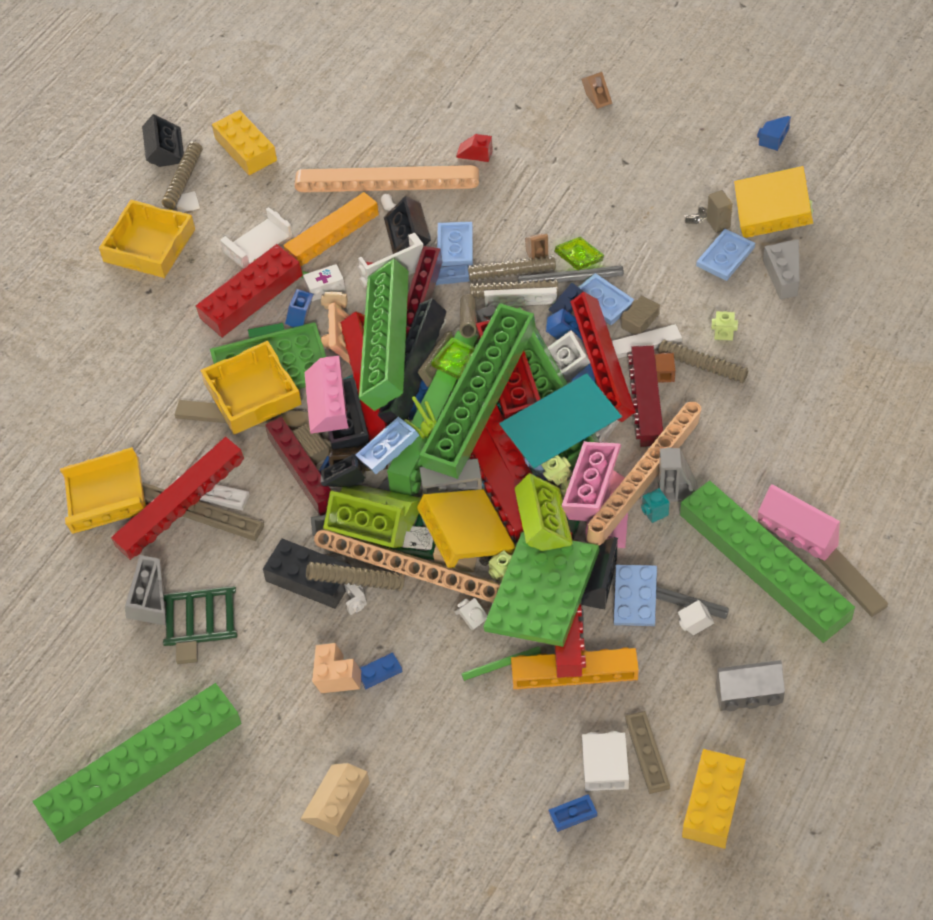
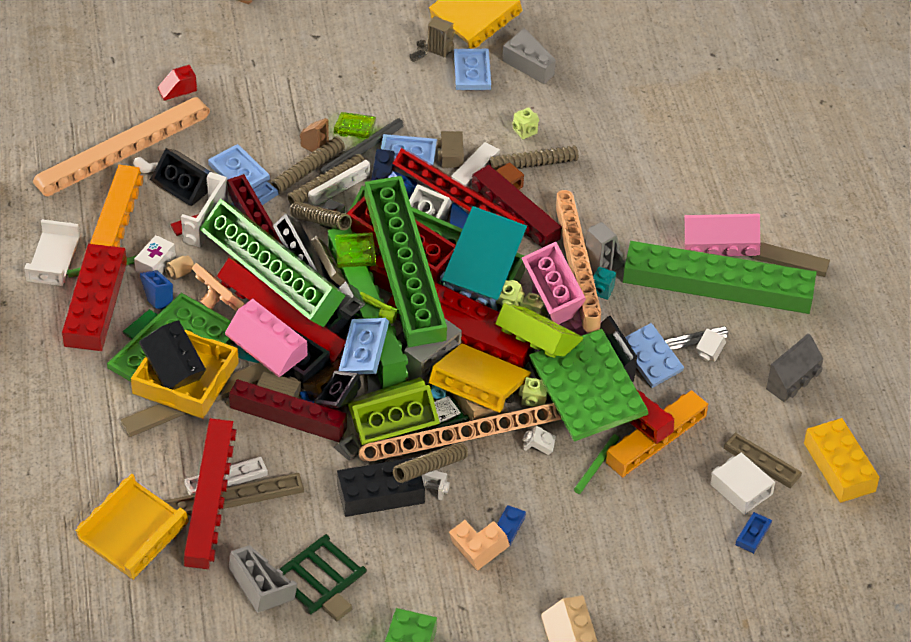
camera: 45 degrees left, 5 degrees down
none -> black slope [139,320,206,390]
none -> dark grey brick [338,282,365,317]

